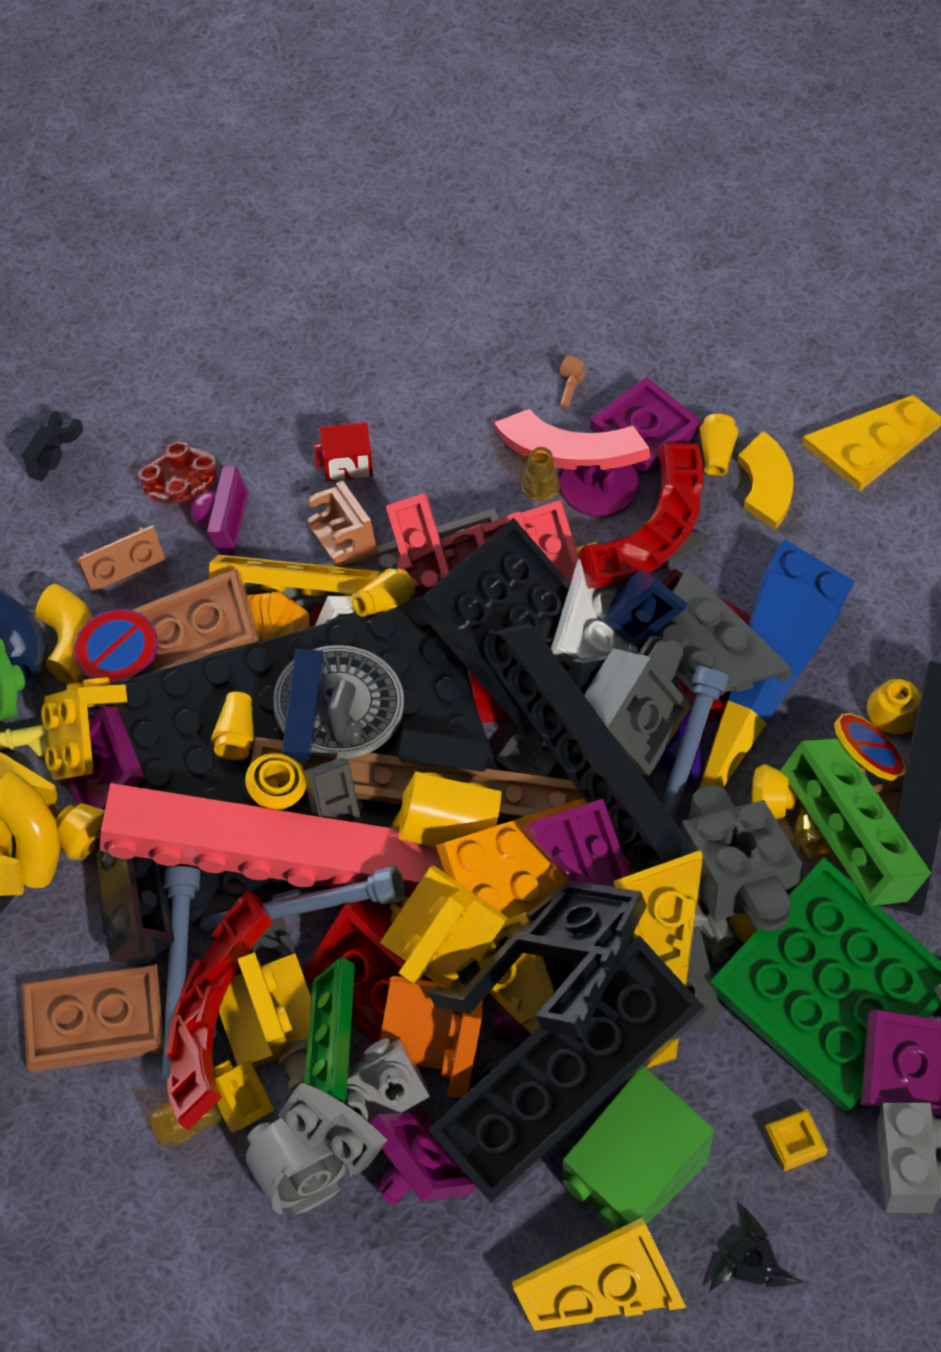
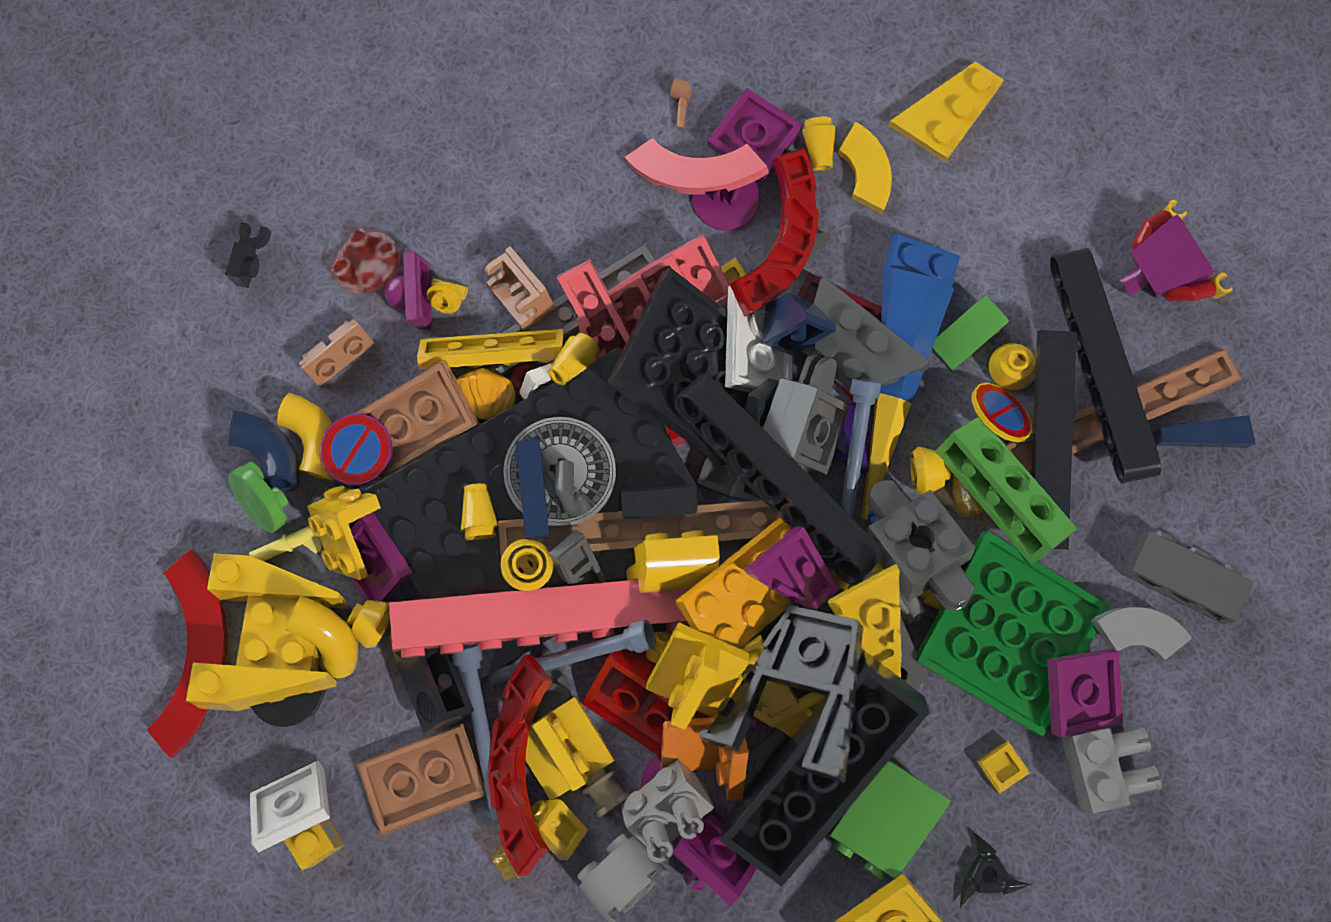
camera: 10 degrees left, 20 degrees up
light grey slope [278,1083,387,1175] -> none
green tile [304,957,355,1102] -> none
red brick [314,422,373,482] -> none
clear yellow cone [521,447,560,502] -> none
none -> yellow plate [427,279,468,314]
none -> bright green slope [932,296,1009,372]

